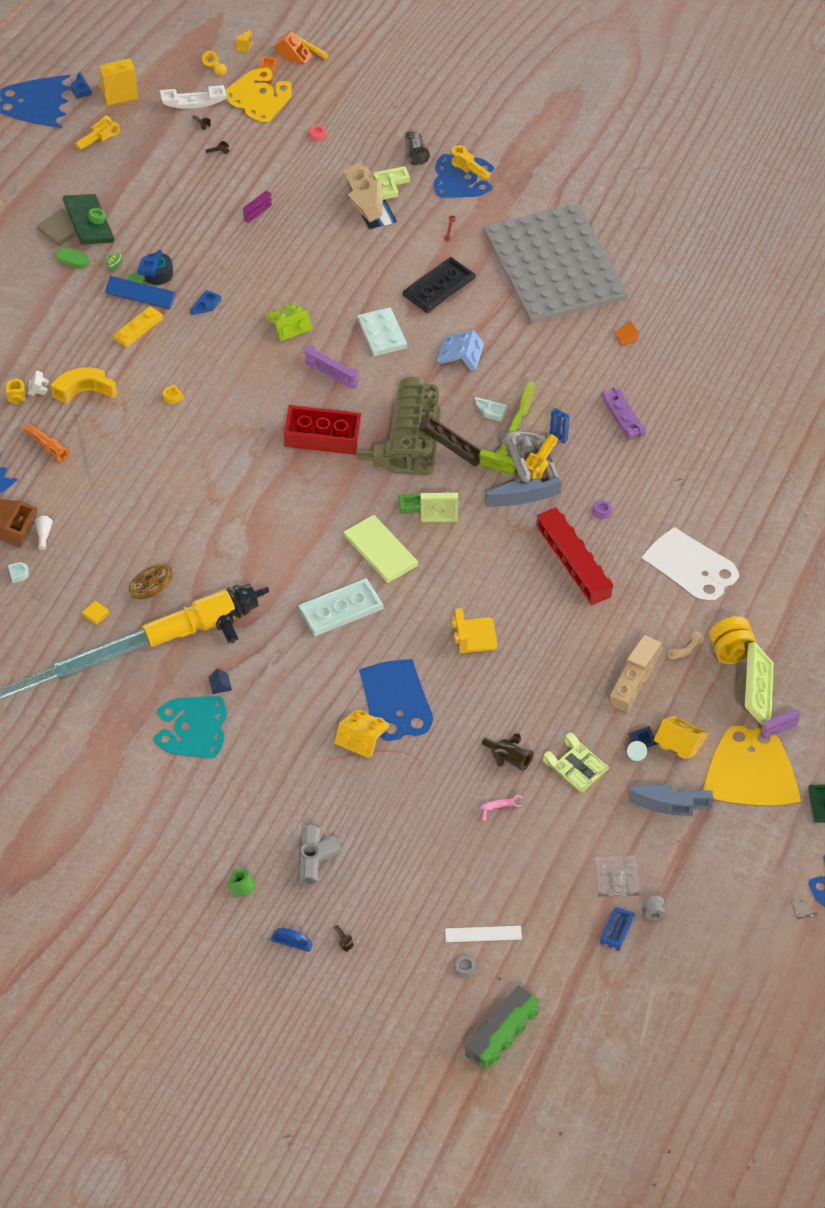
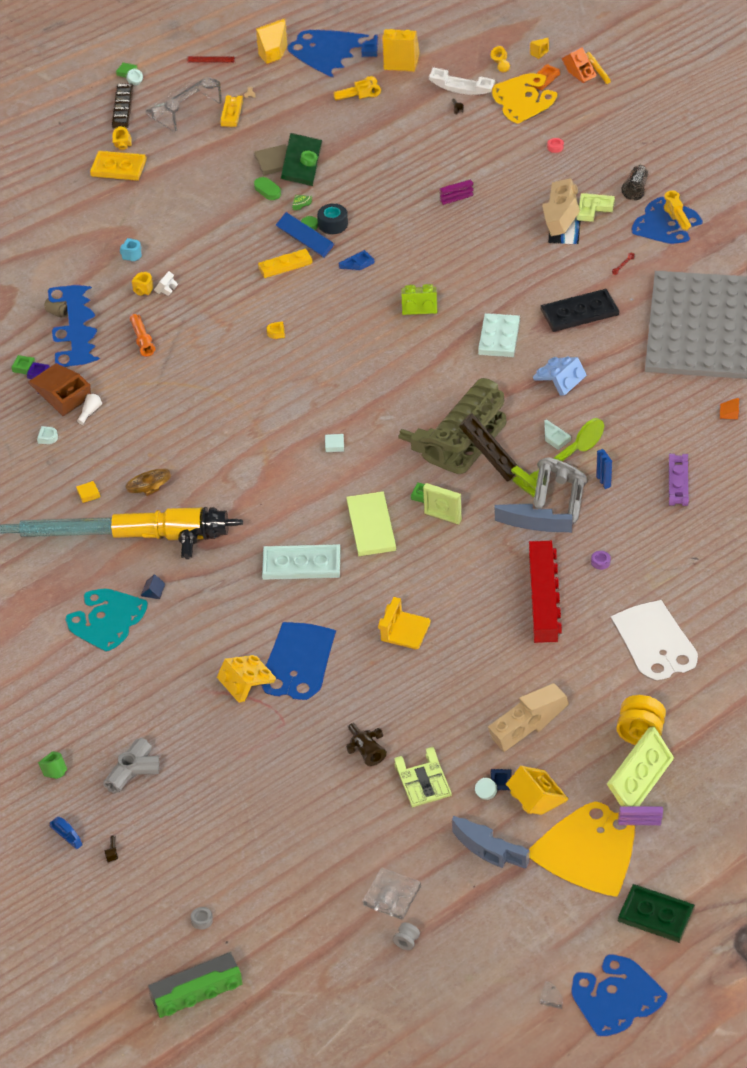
camera: 30 degrees right, 5 degrees down
yellow arch [50,367,117,404] -> none
blue tile [137,250,162,277] -> none
dark brown hand [206,141,230,154] -> none
red brick [284,405,361,455] -> none
medium lavender plate [305,345,358,388] -> none
white sticker [445,926,522,942] -> none
bright pink piece [480,795,523,821] -> none
yellow connector [518,434,558,481] -> none
blue tile [600,907,635,951] -> none
tan piece [667,631,704,660] -> none
none -> light aqua tile [325,434,344,452]

